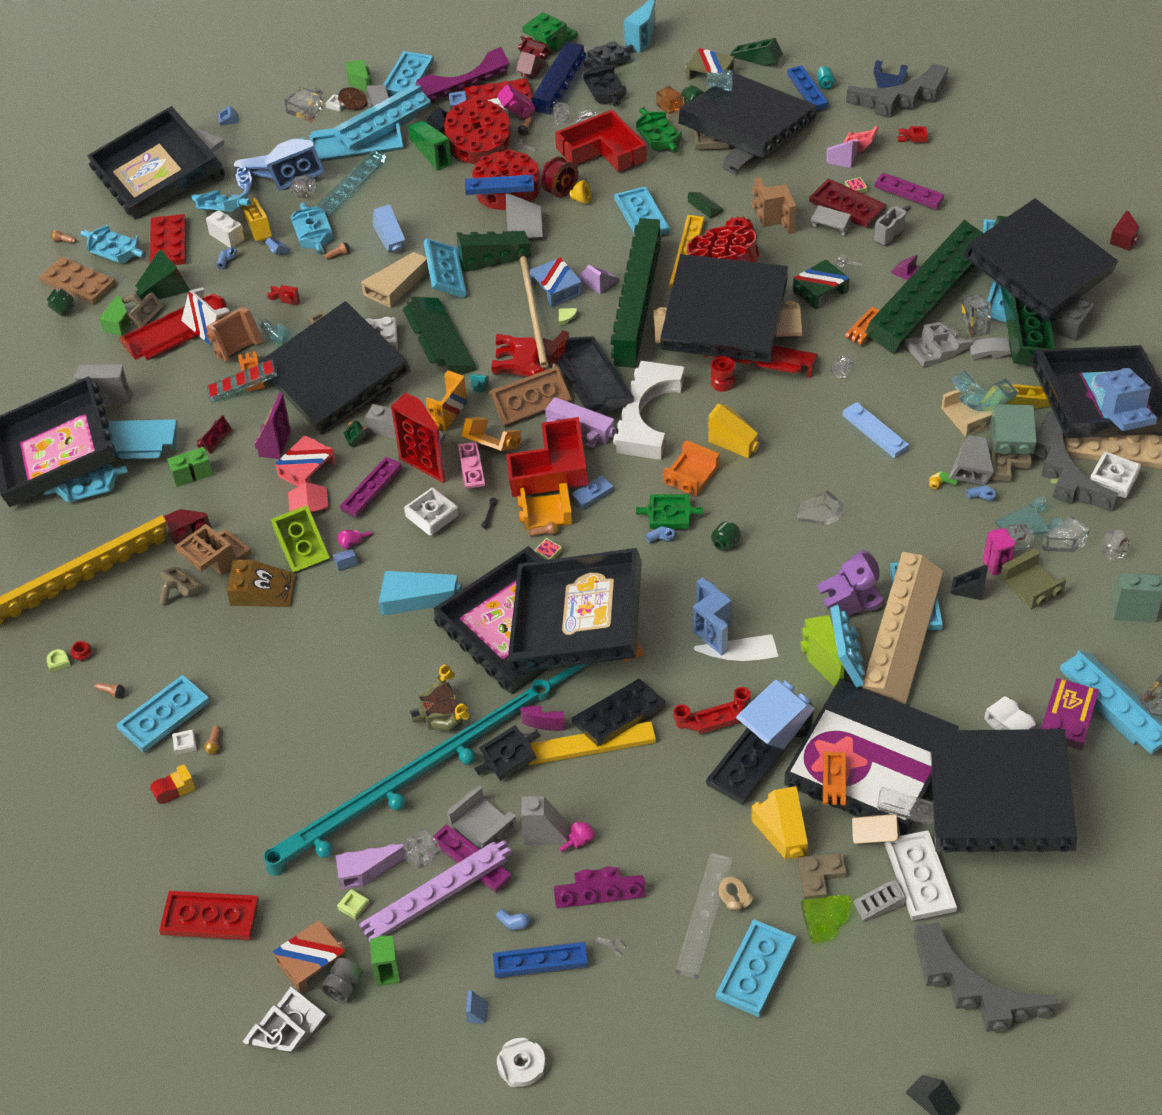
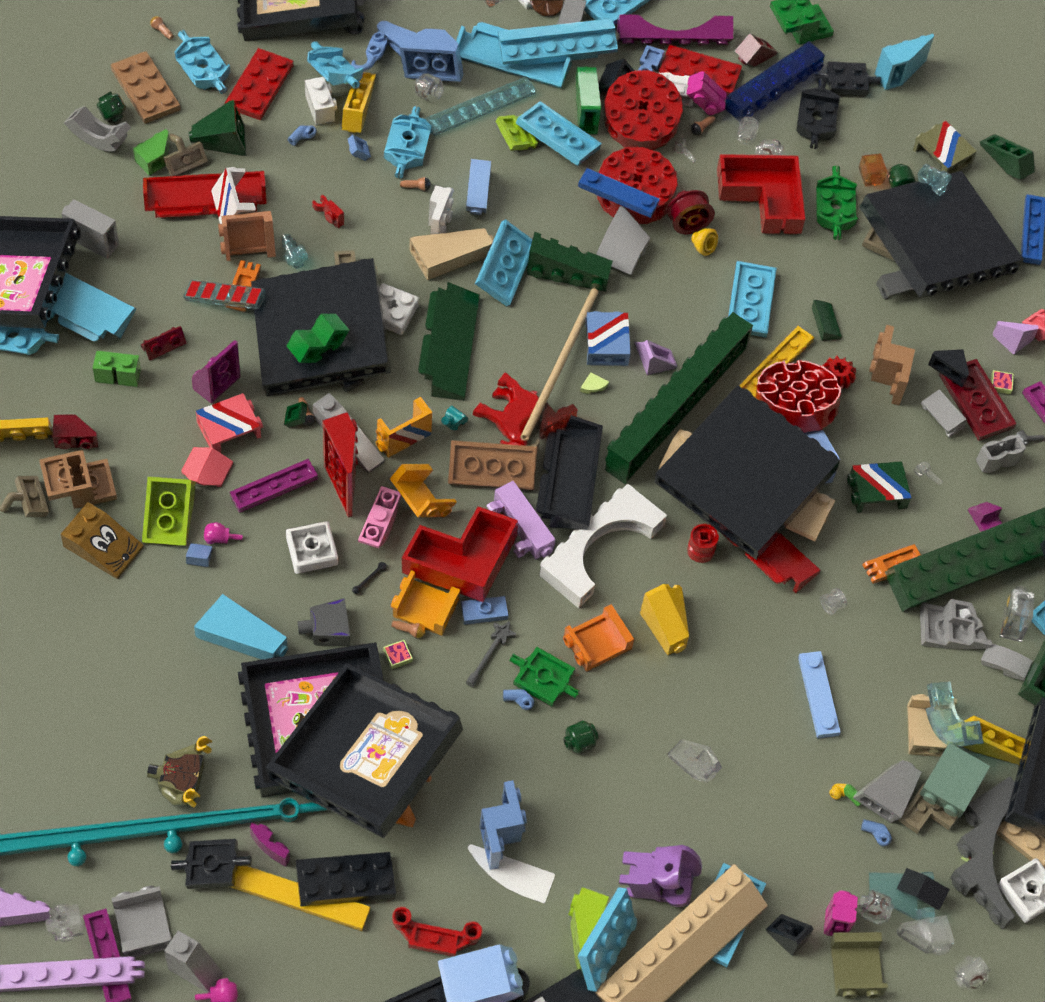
camera: 20 degrees right, 10 degrees up
dark red hinge [518,36,551,59] -> none
none -> light grey arch [64,106,131,151]
none -> green brick [287,314,350,363]
none -> dark grey torso [297,598,350,646]
none -> white plate [429,186,454,235]
none -> dark grey piece [466,621,516,687]
none -> lime plate [496,114,538,151]
none -> medium azure plate [516,101,602,166]
none -> black slope [896,868,950,911]
none -> black slope [928,349,969,387]

